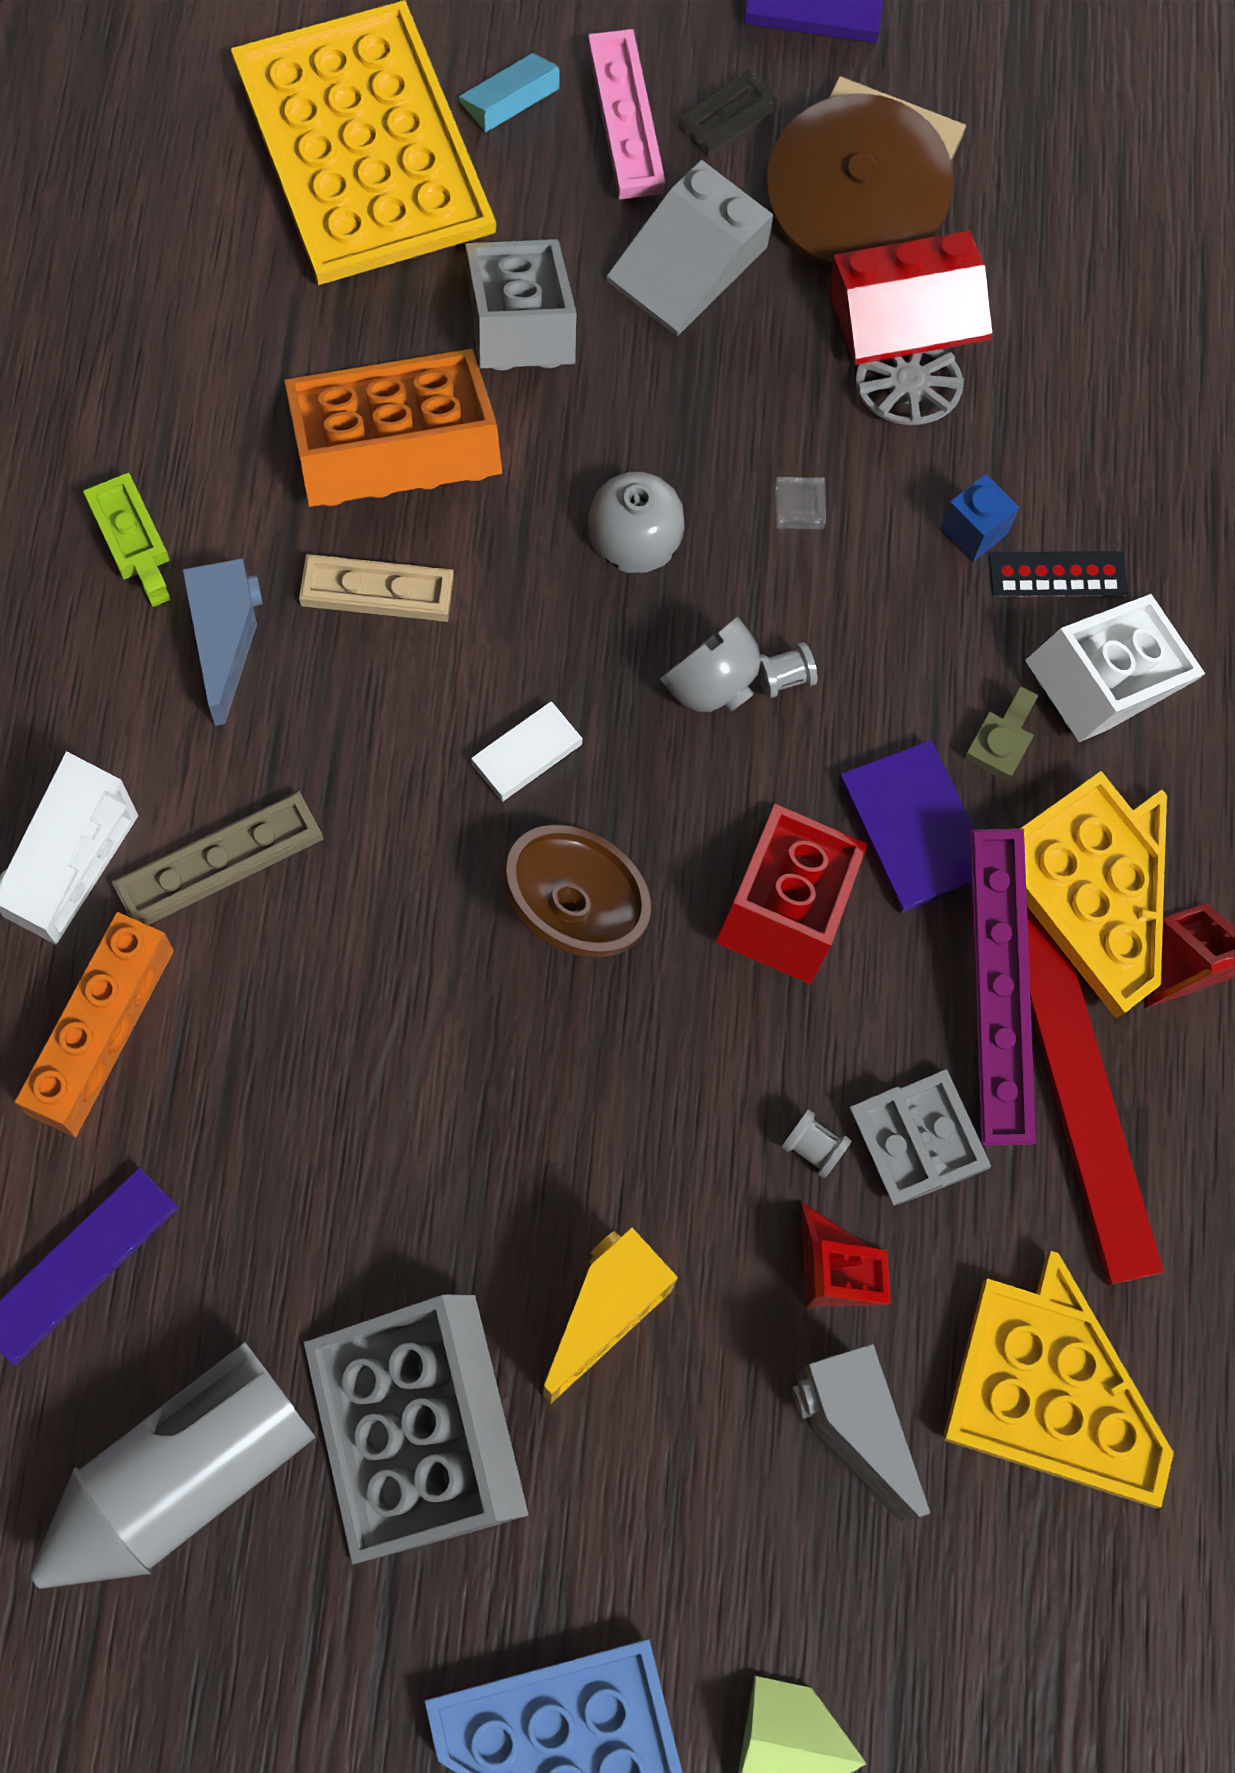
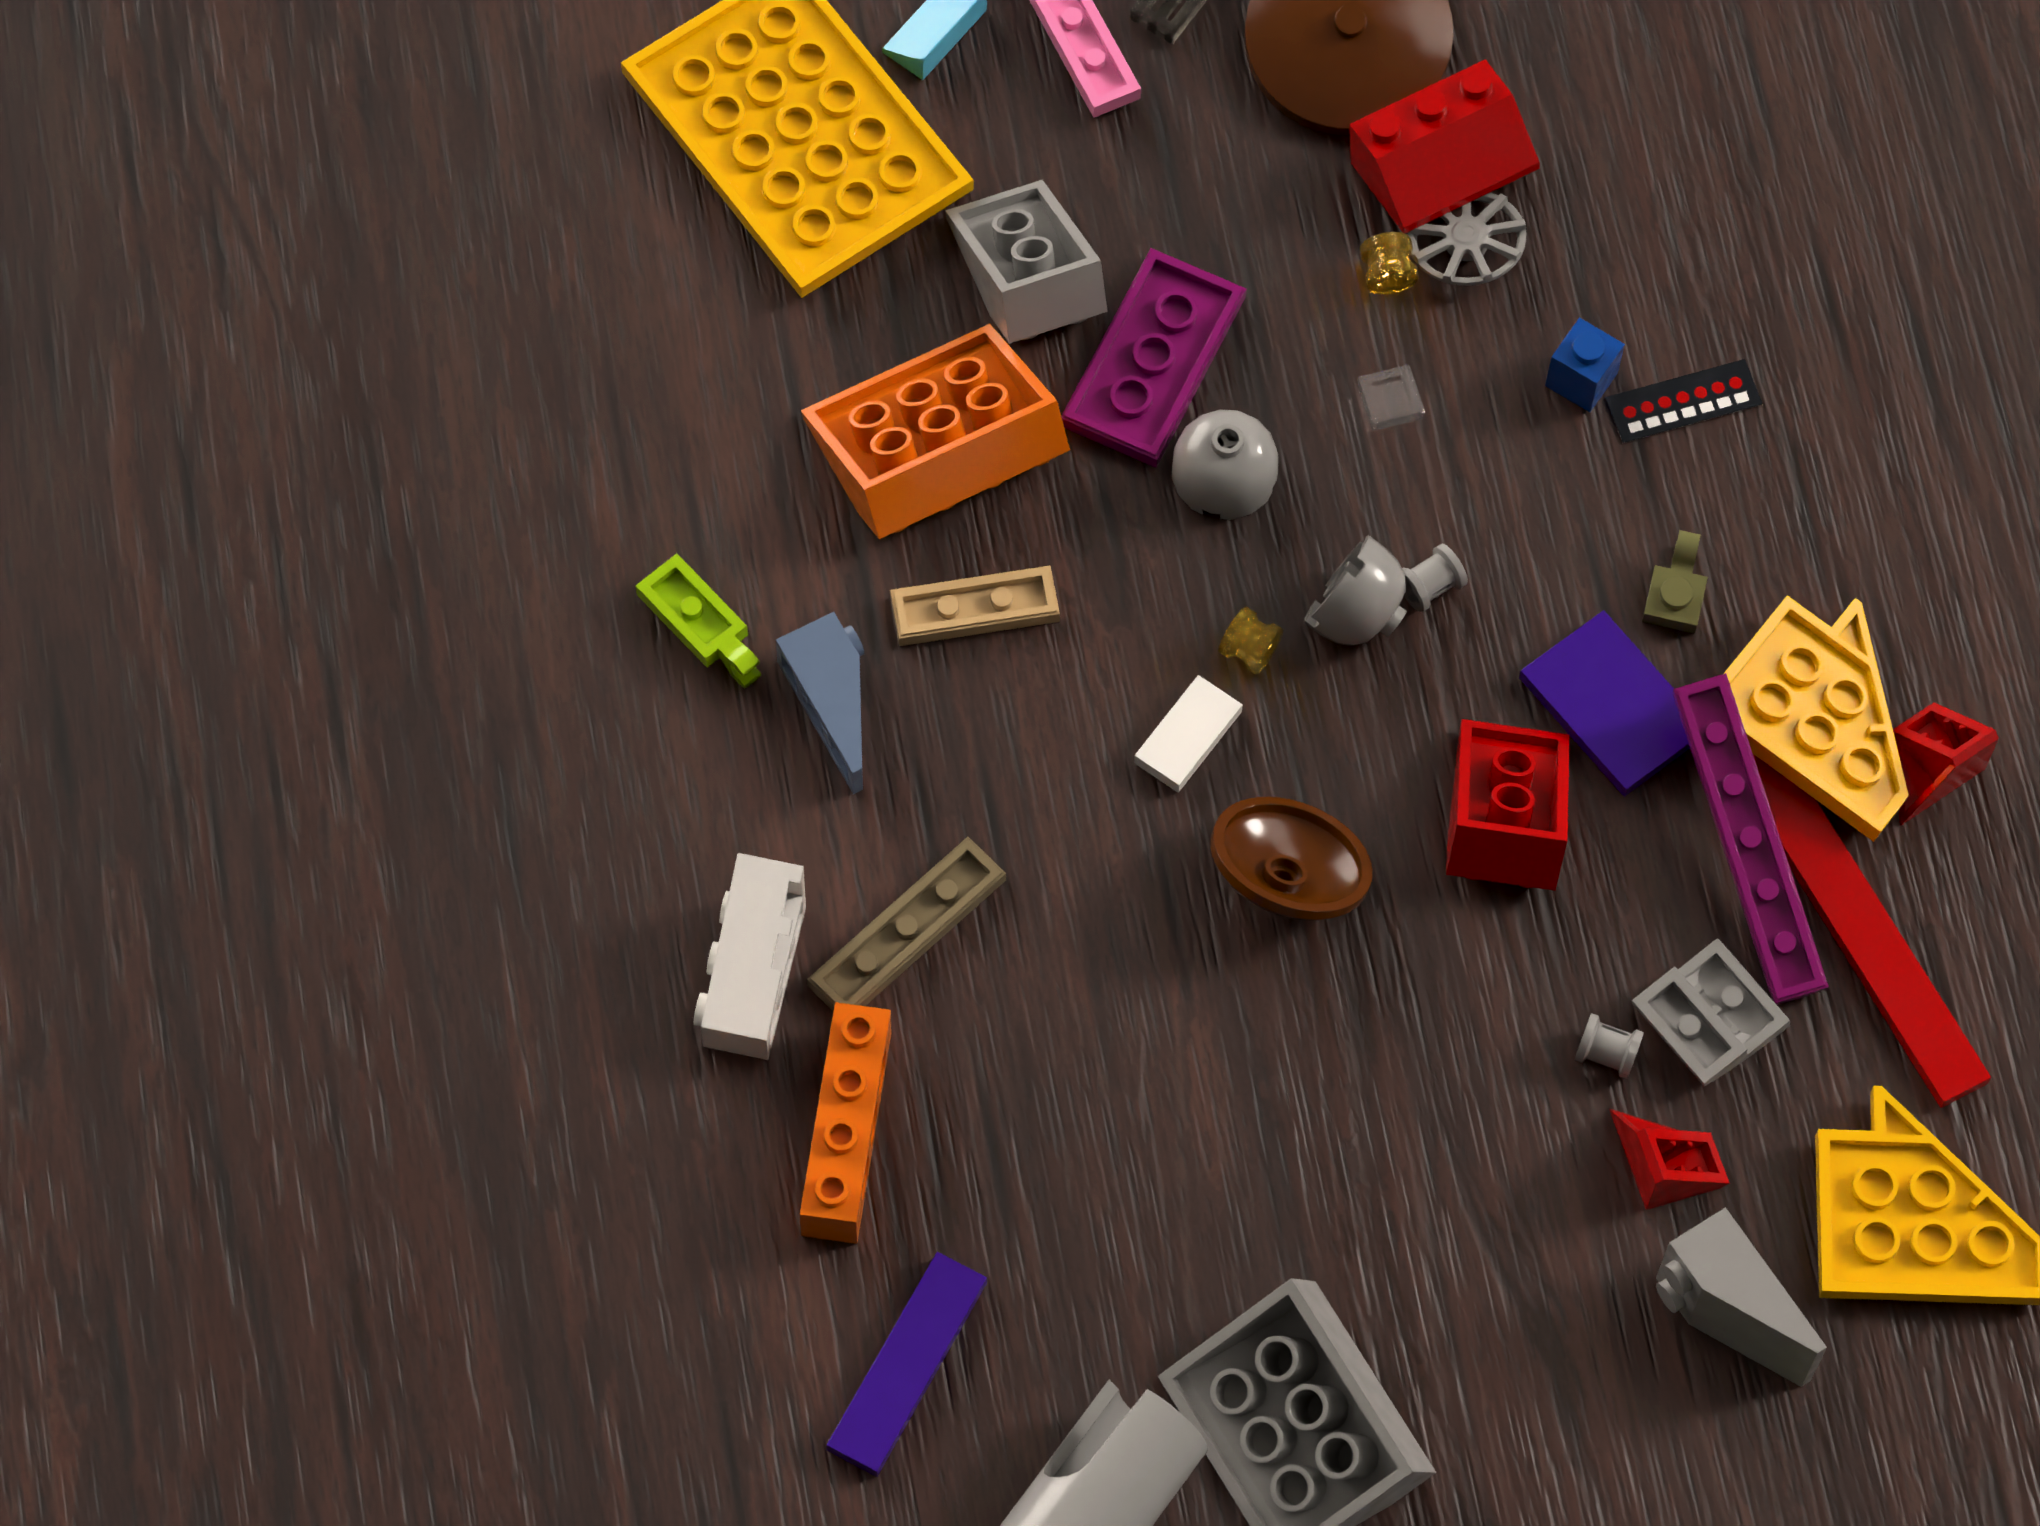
camera: 10 degrees left, 5 degrees down
yellow slope [543,1228,678,1405] -> none
light grey slope [607,160,773,336] -> none
white slope [1025,594,1205,742] -> none
none -> magenta tile [1061,248,1247,468]
none -> clear yellow wheel [1218,606,1284,675]
none -> clear yellow wheel [1359,232,1419,295]

